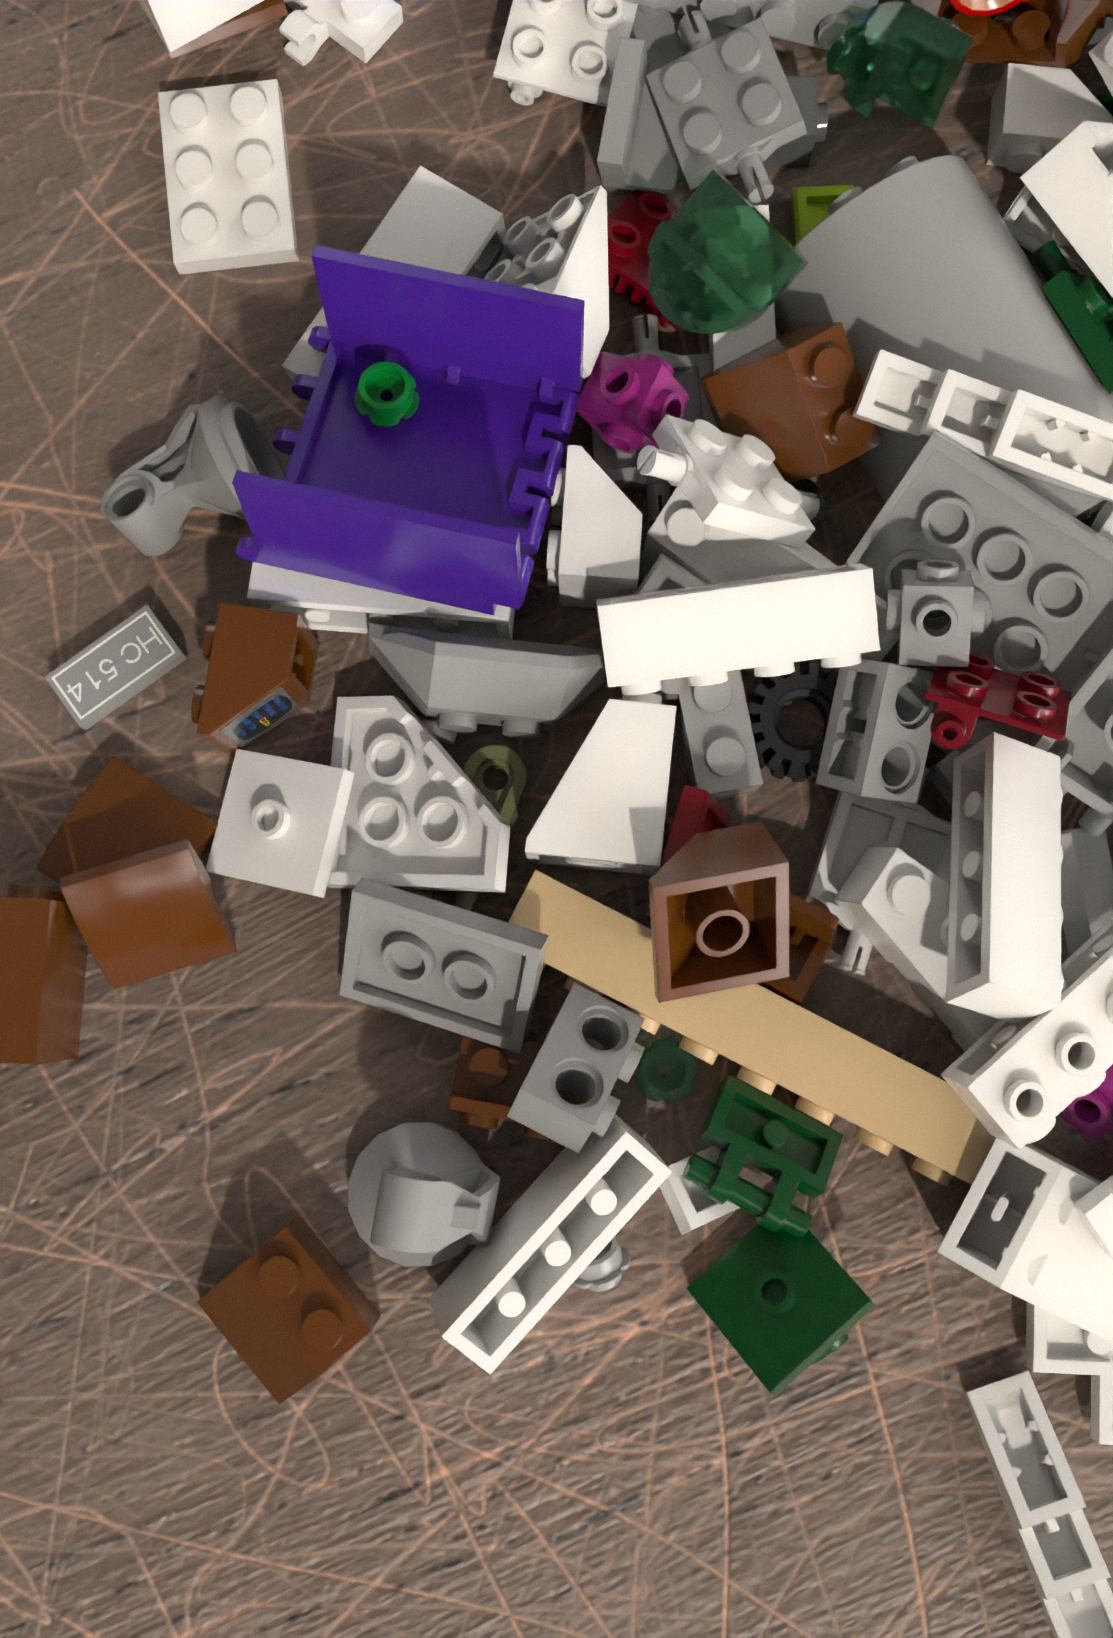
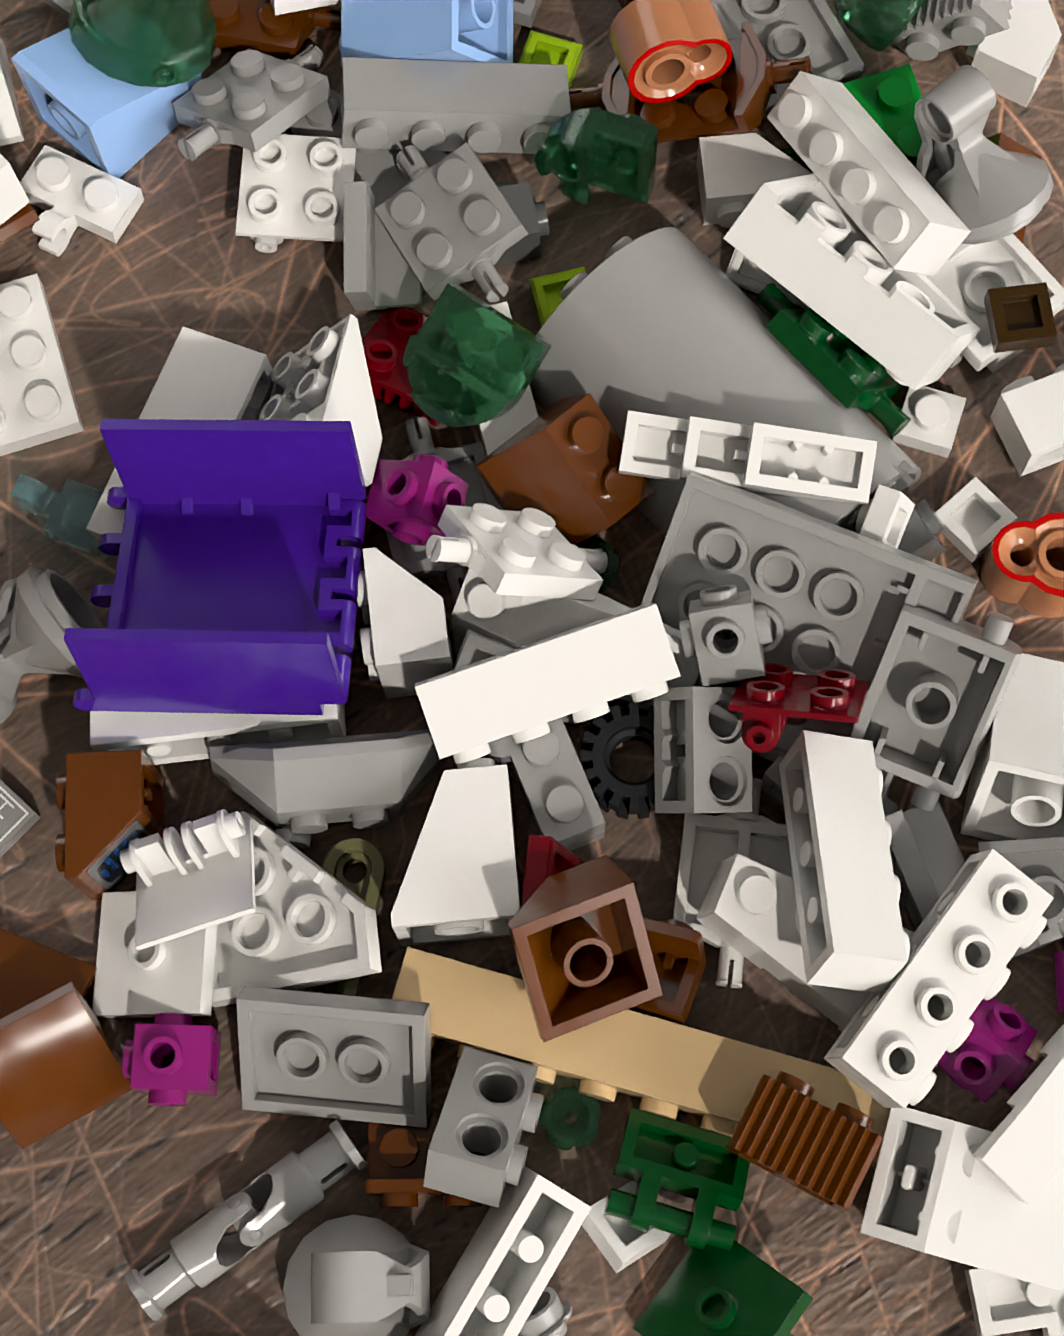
camera: 10 degrees left, 10 degrees down
green plate [354,362,419,427] -> none
none -> clear light blue plate [11,474,103,557]
none -> white hinge [120,809,256,951]
none -> magenta brick [122,1013,221,1106]
none -> light grey piece [124,1119,368,1321]
none -> reddish brown brick [725,1071,883,1212]

